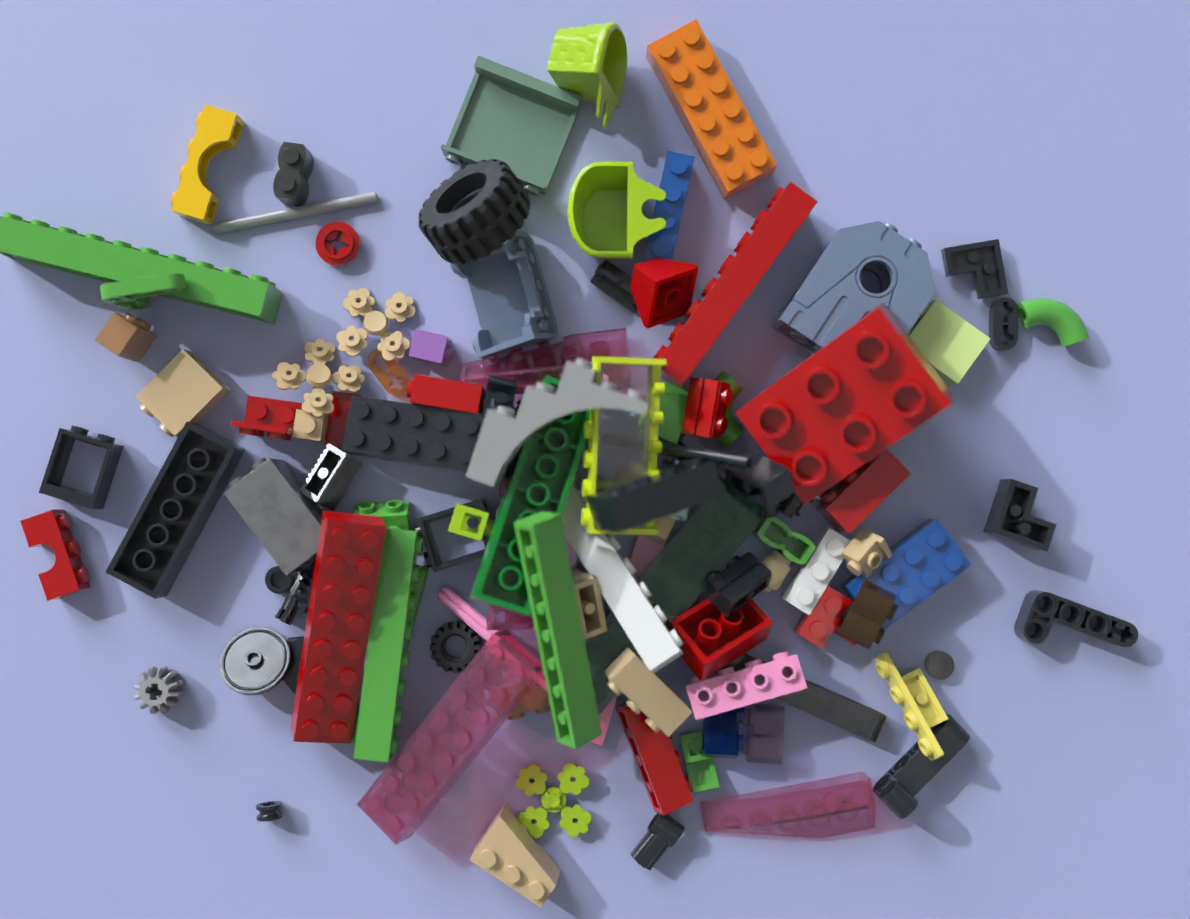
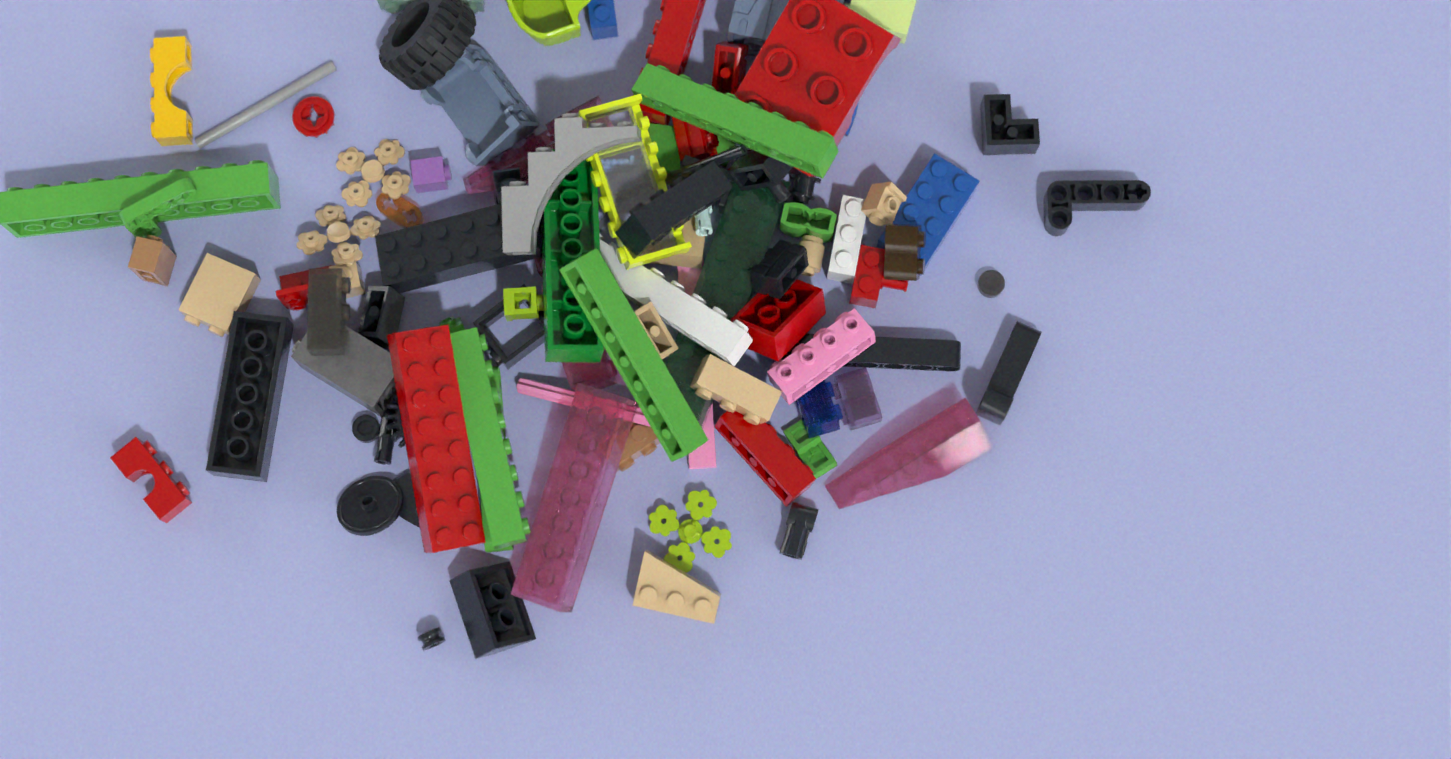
camera: 20 degrees left, 10 degrees down
black window [39,425,124,509] -> none
light grey gear [133,666,184,714] -> none
pearl dark grey brick [273,141,313,207] -> none
red tile [325,391,362,448] -> none
red brick [406,374,486,414] -> none
black tyre [430,620,482,673] -> none
black hinge [590,259,638,314] -> none
red slope [630,257,699,329] -> none
red brick [815,449,911,534] -> none
light yellow bracket [875,651,948,761] -> none
none -> clear smoke brick [307,268,351,356]
none -> black slope [449,562,536,659]
none -> bright green brick [631,63,839,179]
none -> red brick [712,41,748,95]

